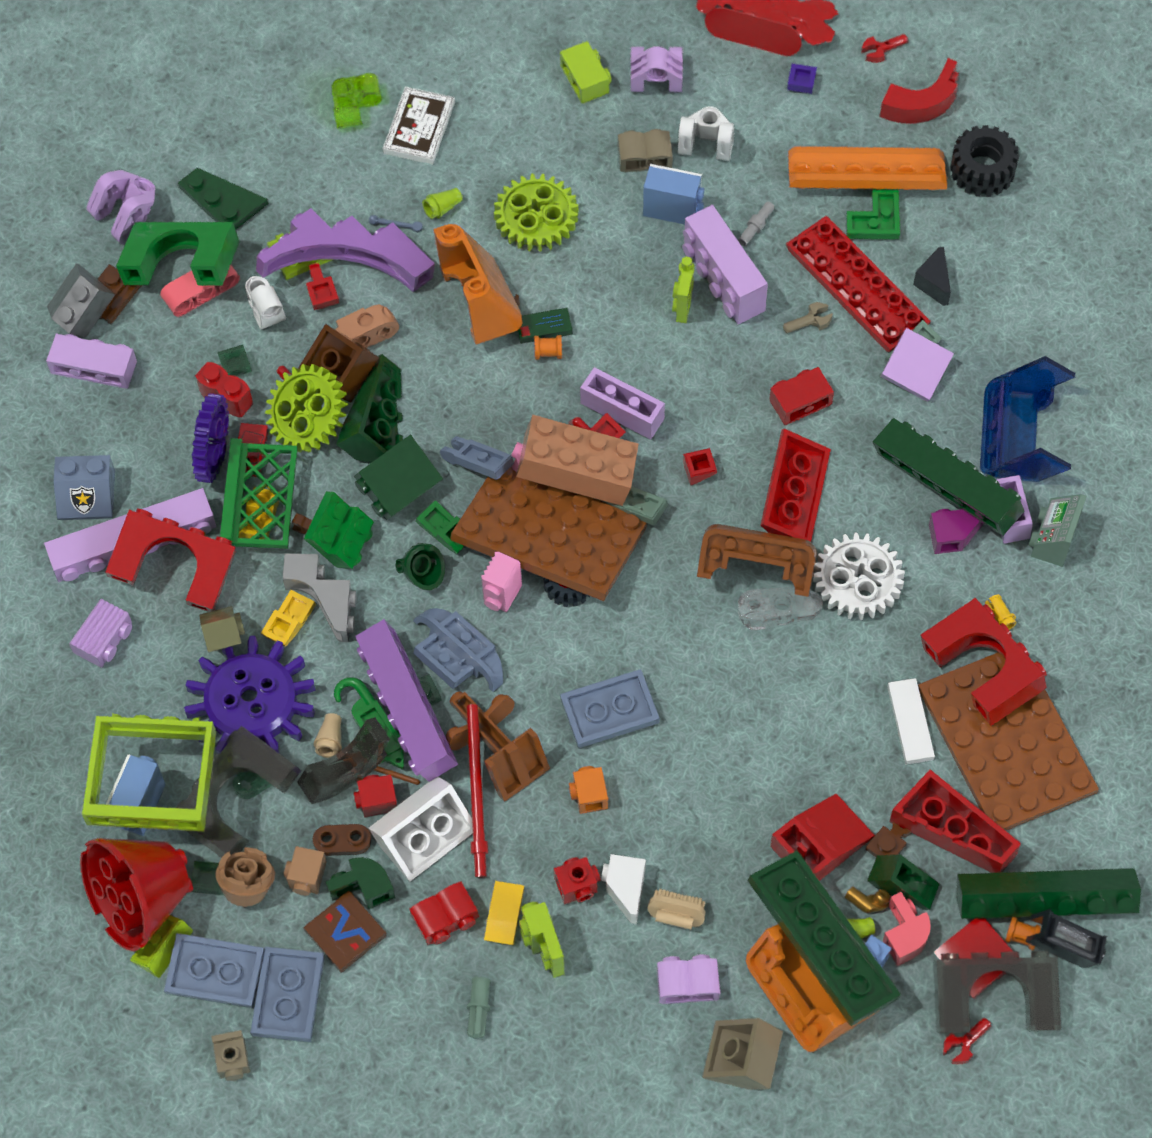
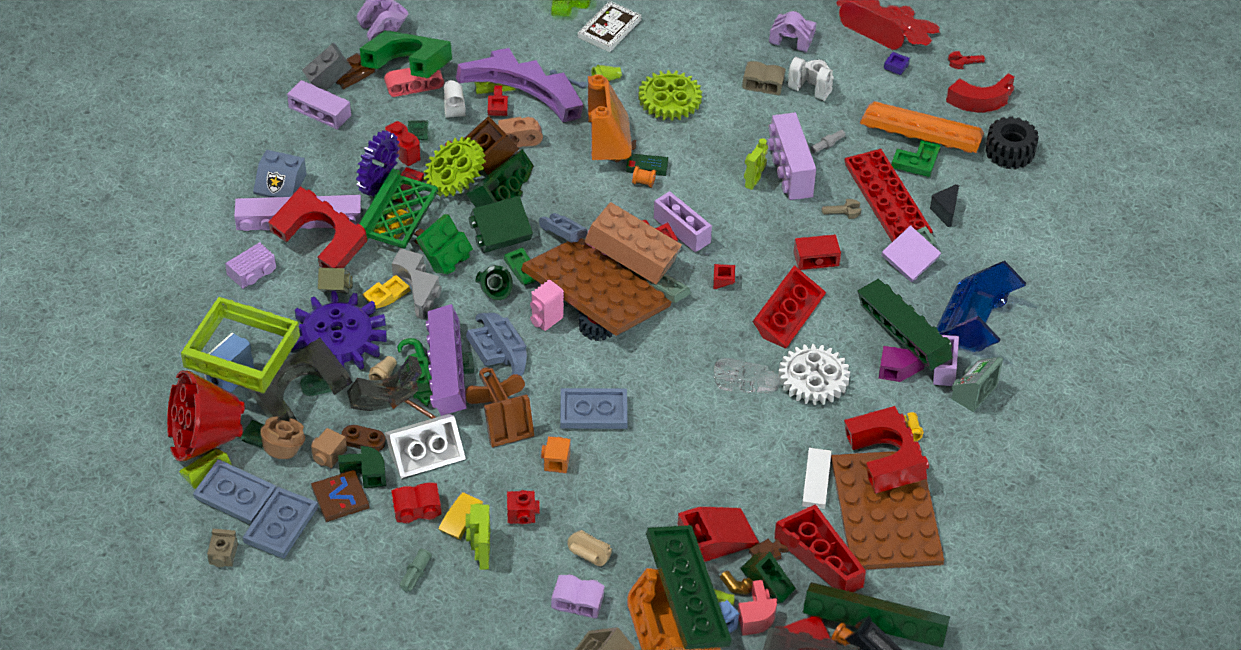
camera: 15 degrees right, 15 degrees down
dark green wing [178,167,269,229] -> none
red brick [353,774,397,818] -> none
red bar [467,704,488,878] -> none
lime brick [560,41,612,104] -> none
white slope [601,854,646,924] -> none
medium blue piece [643,164,705,225] -> none
dark orange windscreen [697,524,817,597] -> none

